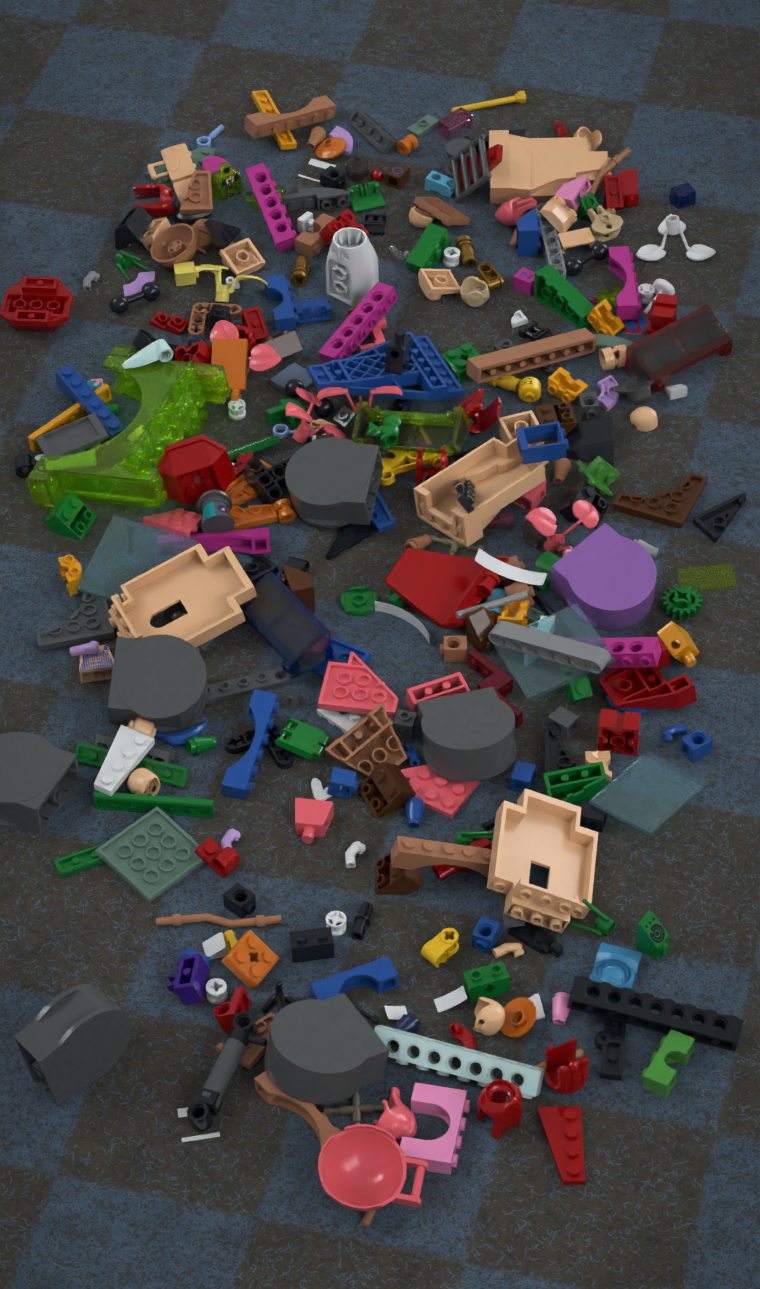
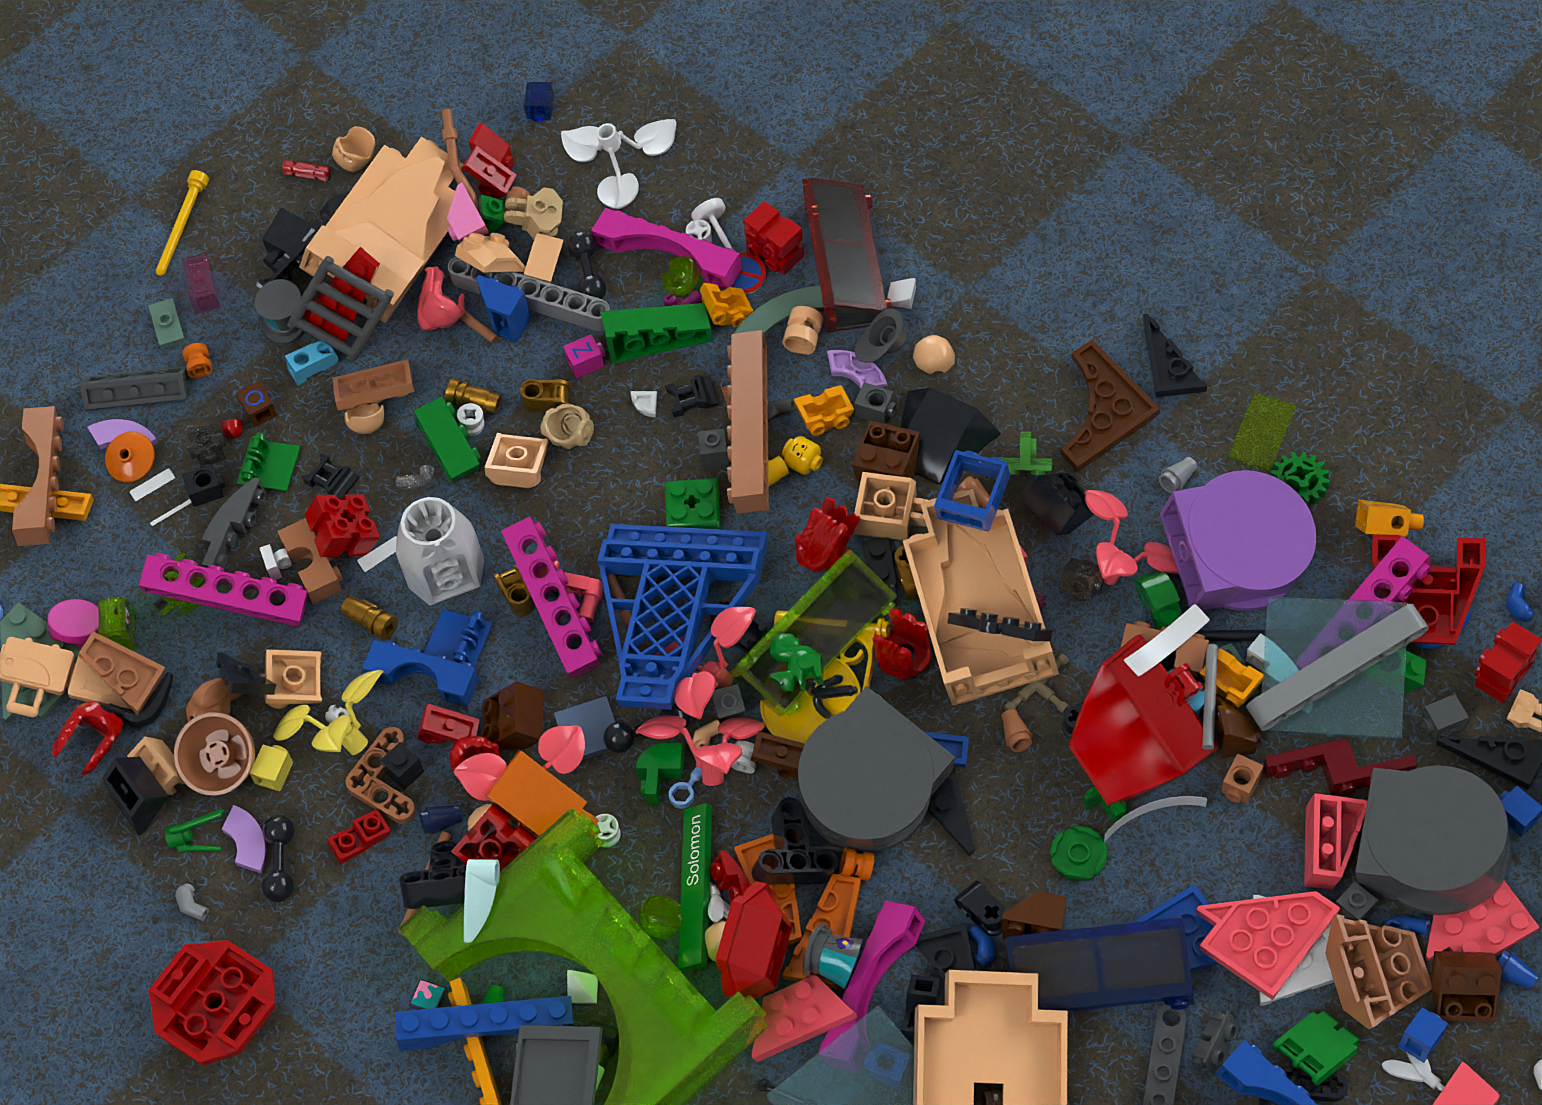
camera: 55 degrees left, 15 degrees up
nougat cone [307,126,326,150] -> none
black torso [384,329,412,375] -> none

